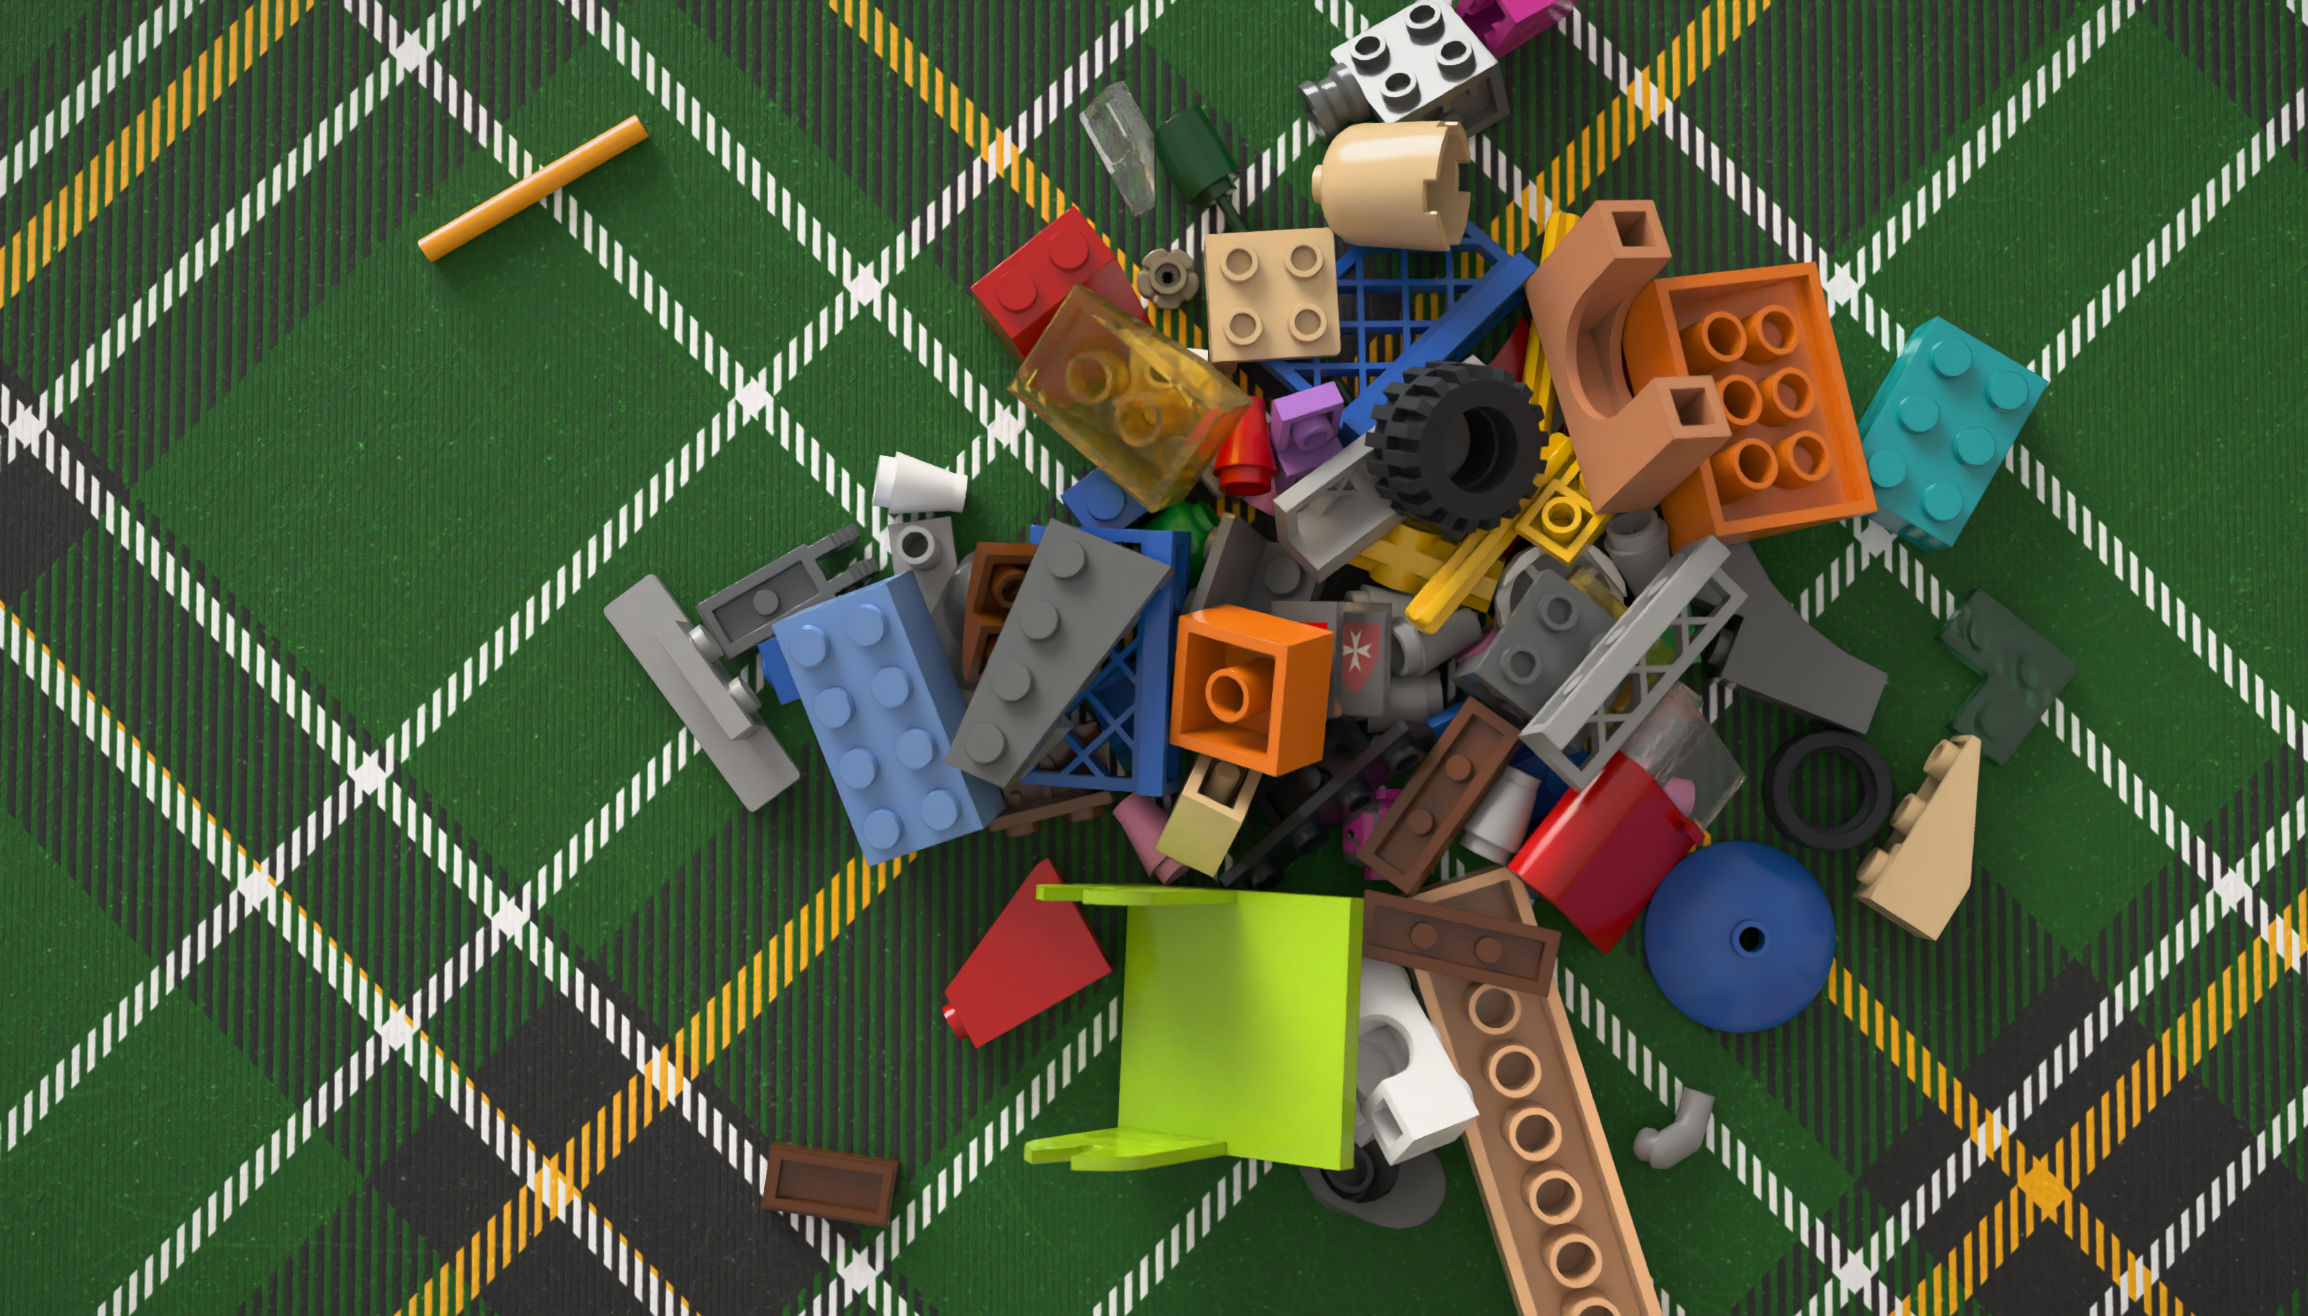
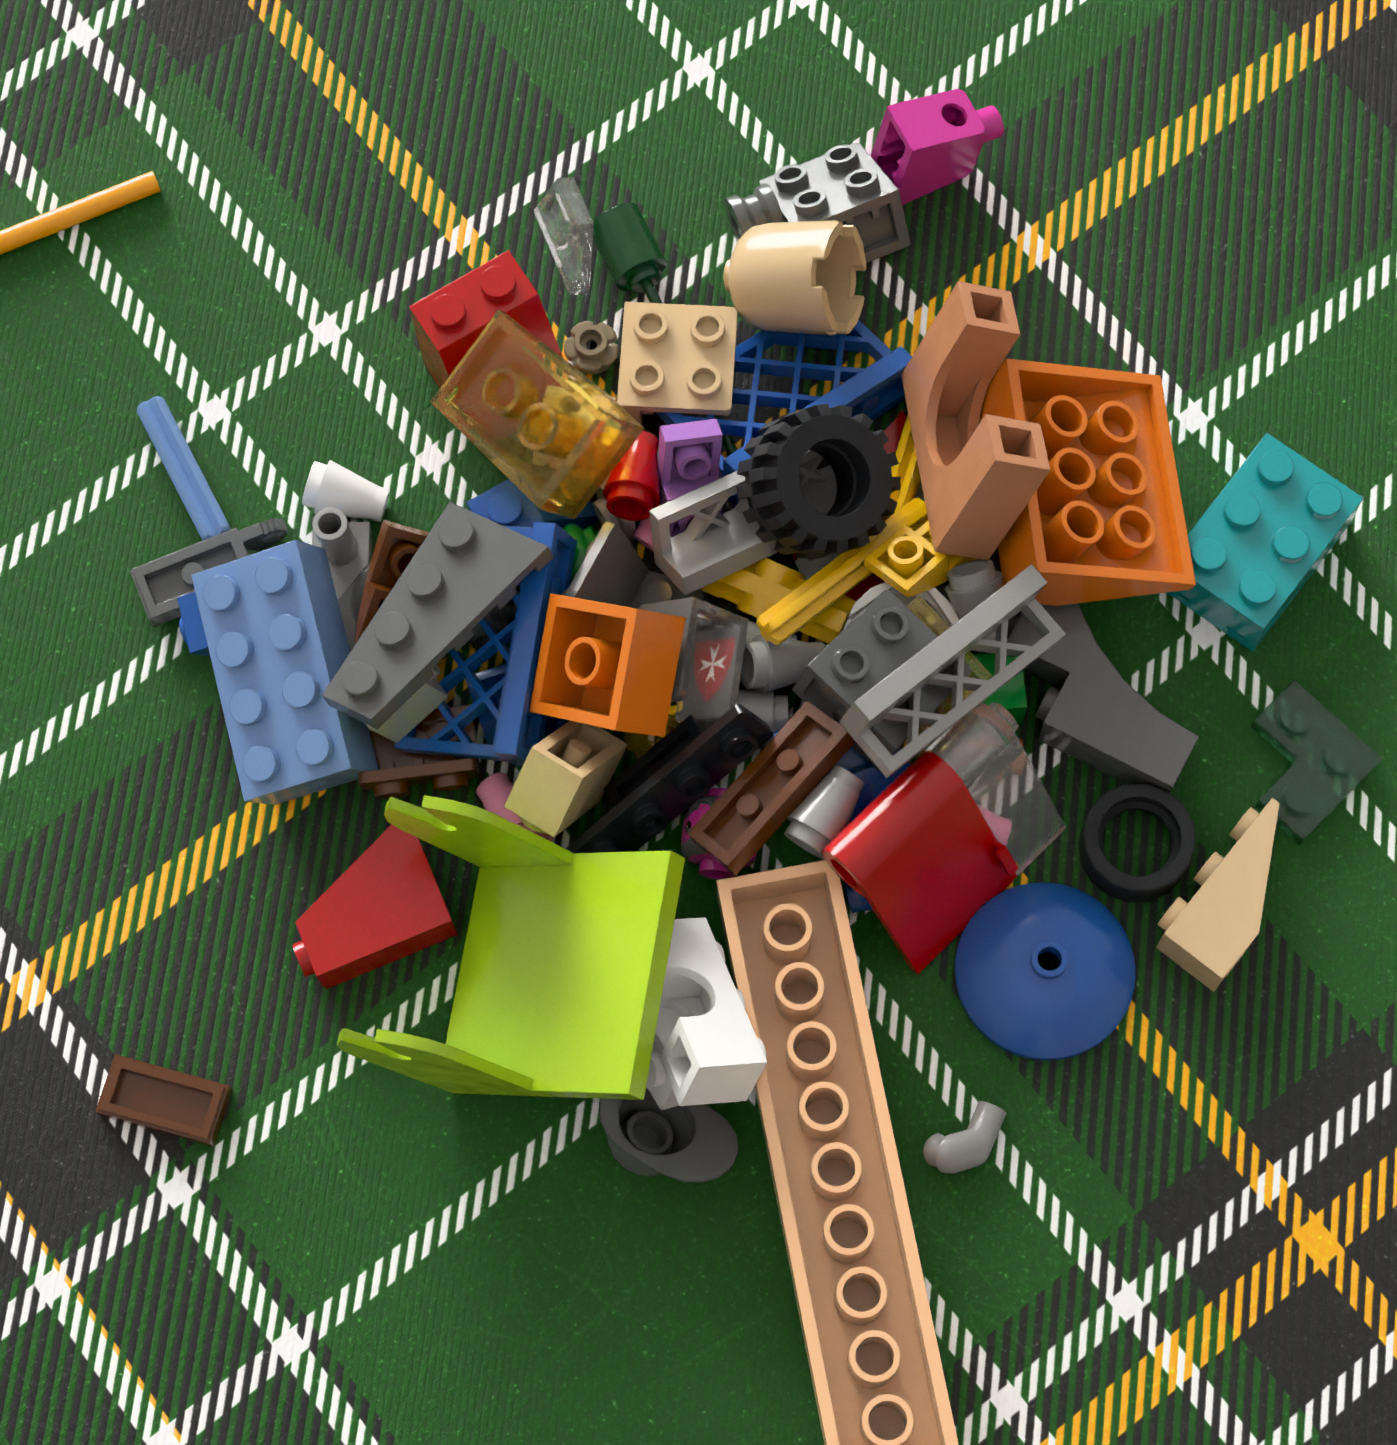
camera: 10 degrees right, 15 degrees down
light grey bracket [604,574,802,812] -> none
reddish brown plate [1362,888,1562,998] -> none
none -> medium blue axle [137,396,231,541]

